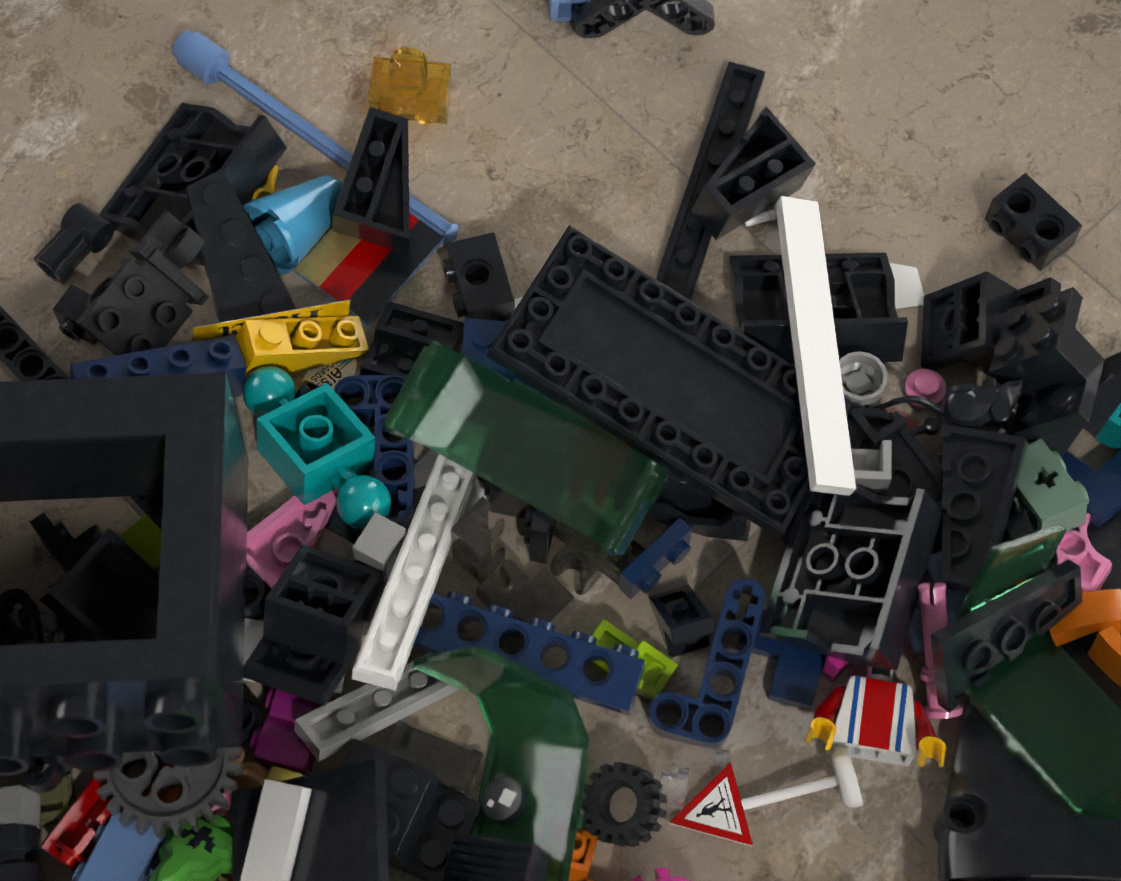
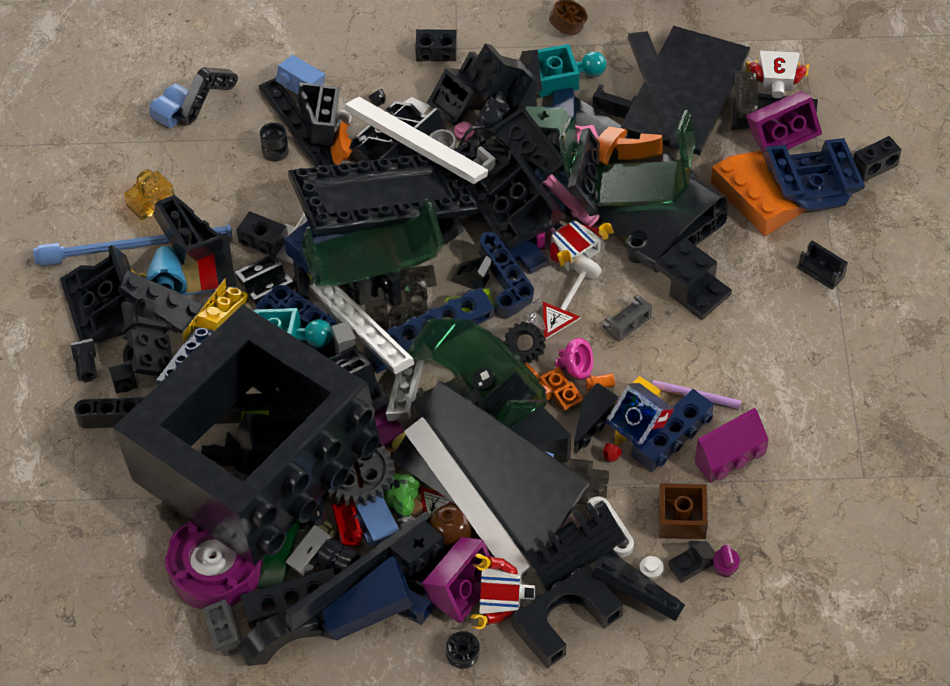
camera: 45 degrees left, 10 degrees down
dark blue plate [619,518,692,599] -> none
none -> black wheel [259,122,289,162]
none -> medium blue brick [275,55,325,94]
none -> orange slope [331,121,352,165]
none -> black hinge [368,89,386,106]

